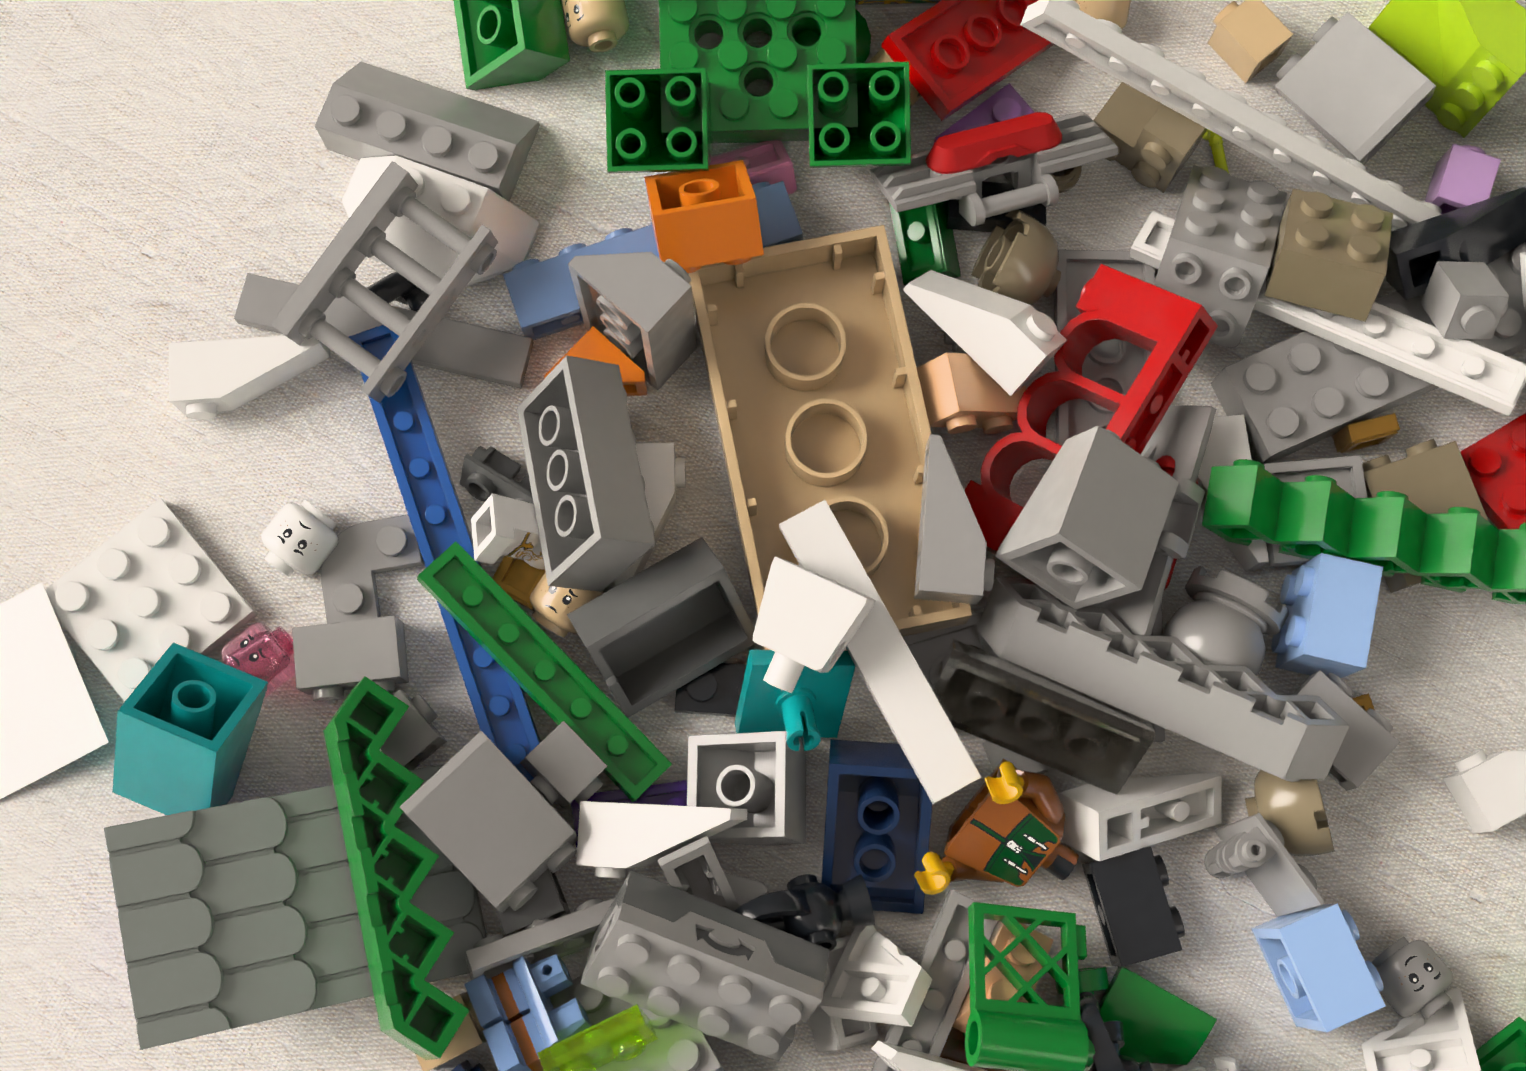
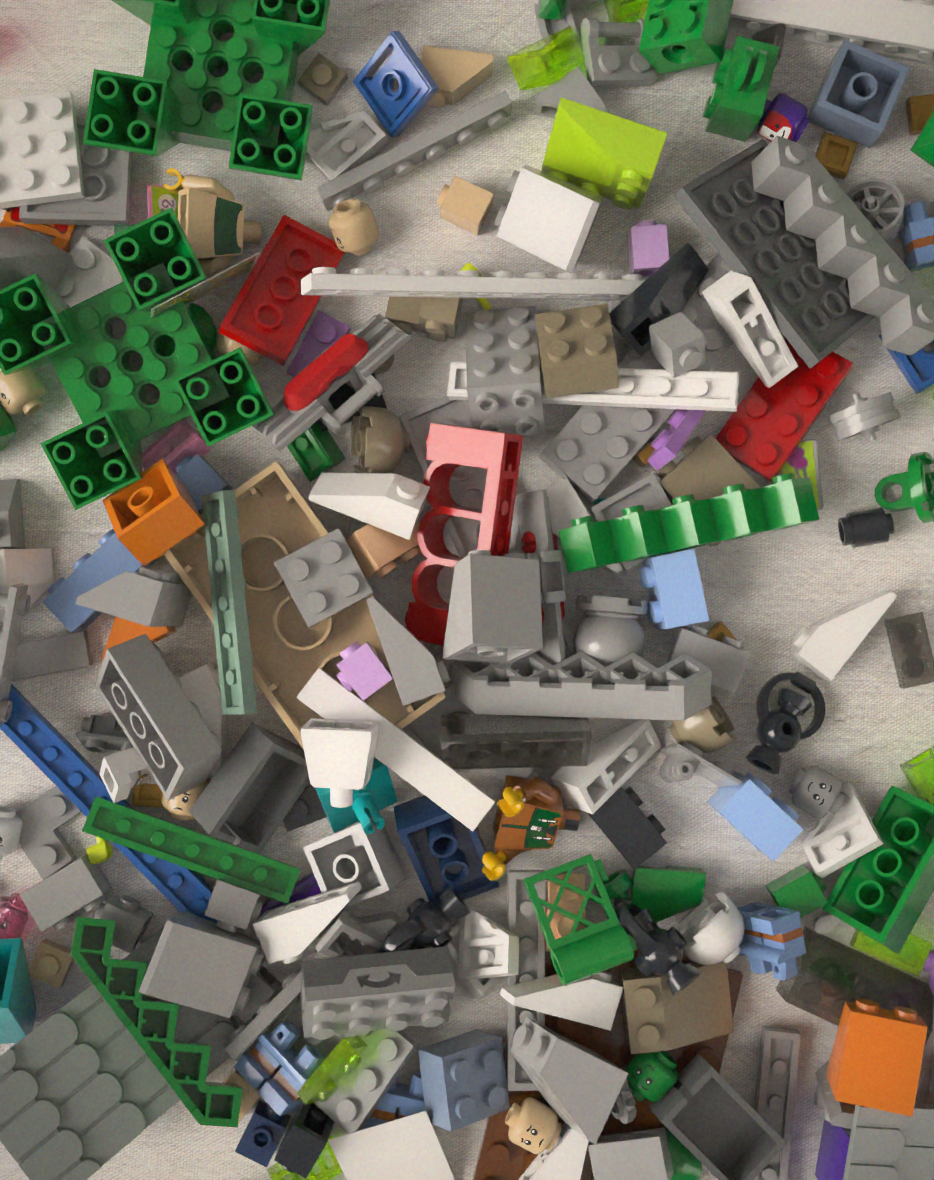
camera: 20 degrees left, 10 degrees up
none -> tan plate [29,939,74,988]
none -> neon yellow hand [87,836,113,864]
none -> sand green plate [201,490,257,715]
none -> light grey plate [274,528,374,628]
none -> lavender brick [336,641,393,701]
none -> medium lavender plate [647,409,706,470]
none -> black piece [746,671,826,774]

